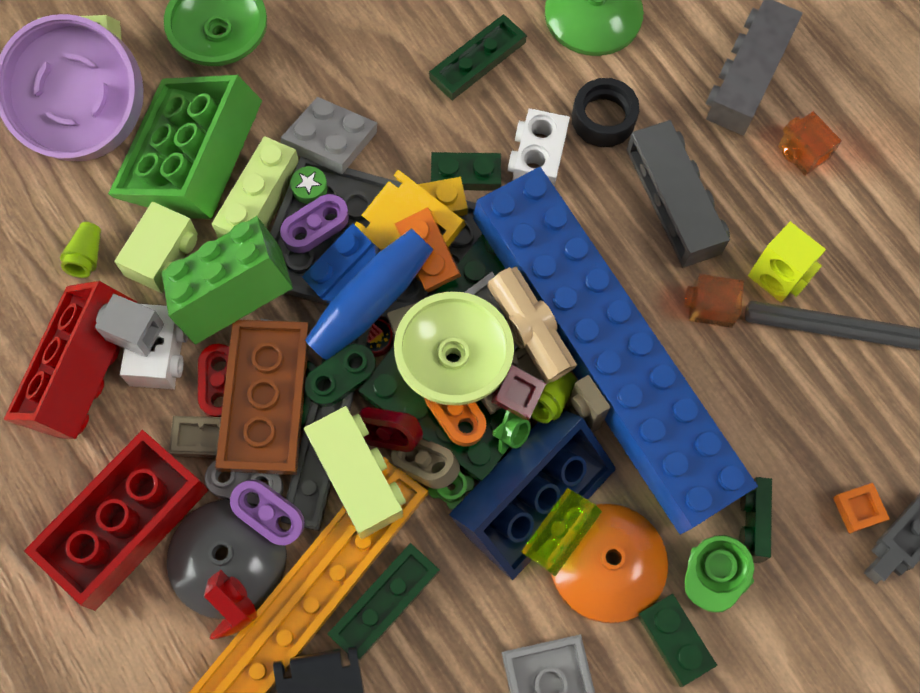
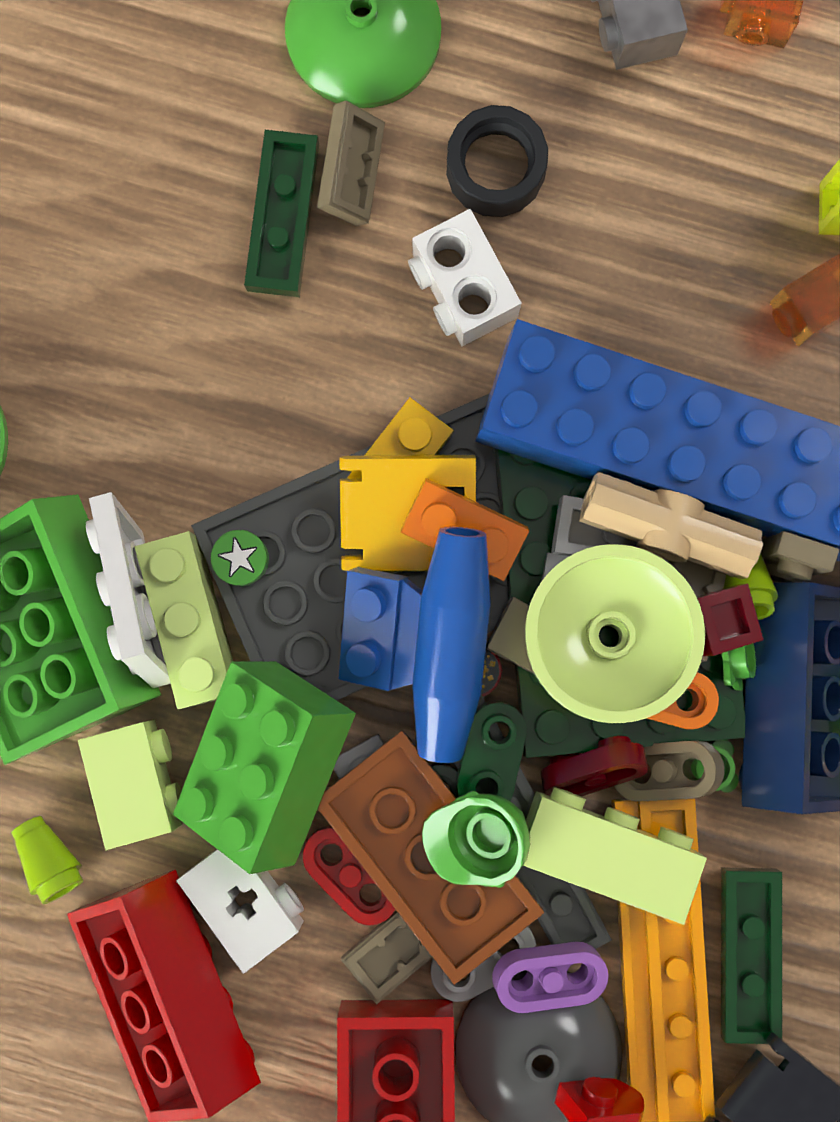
camera: 35 degrees left, 15 degrees up
light grey brick [95,294,164,357] -> none
medium lavender plate [280,194,349,253] -> none
light grey plate [281,97,377,174] -> none
dark green plate [431,152,501,191] -> none
dark grey brick [626,120,730,268] -> none
none -> white plate [86,492,171,688]
none -> dark tan plate [317,101,385,226]
none -> bright green hat [422,791,531,888]

